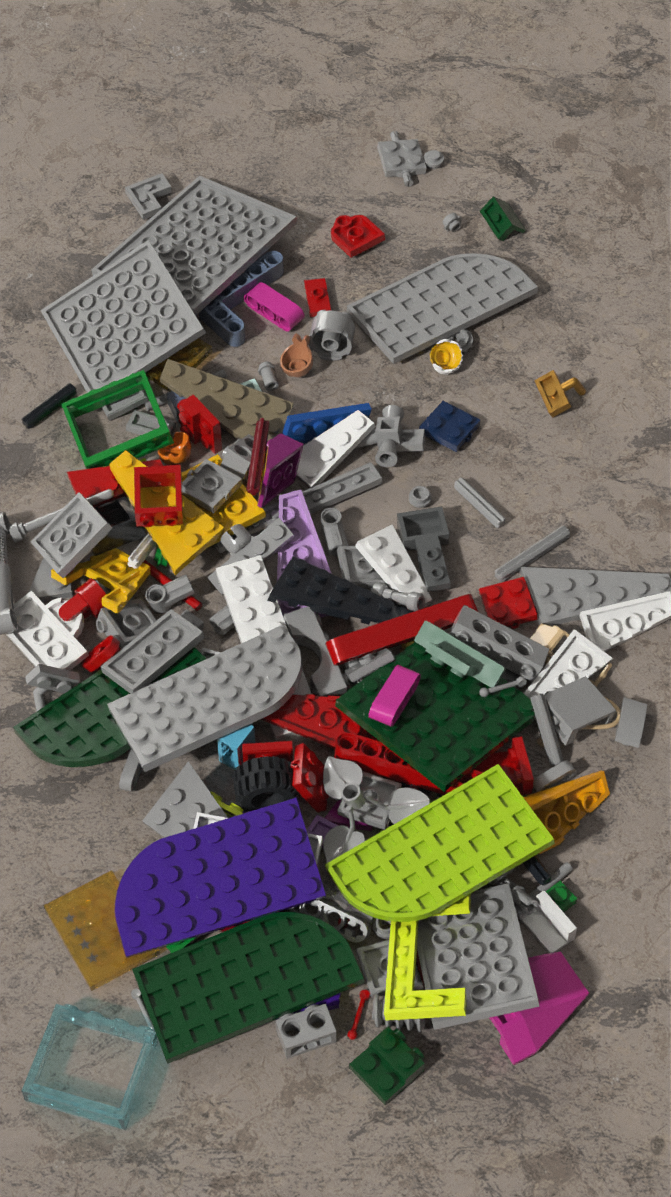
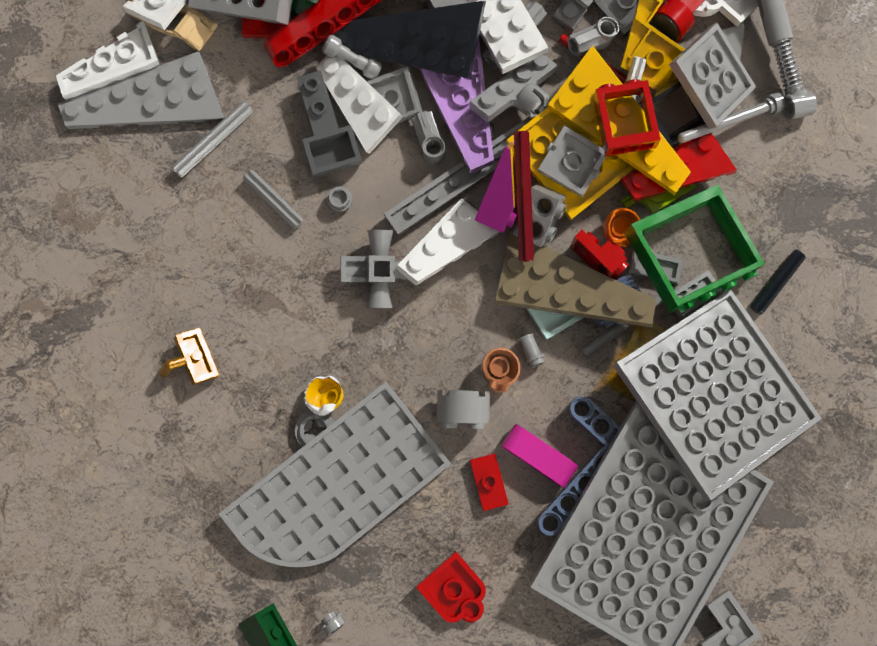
camera: 175 degrees right, 25 degrees up
blue wing [282,403,372,445] -> none
dark blue plate [419,401,481,452] -> none
red plate [479,577,537,629] -> none

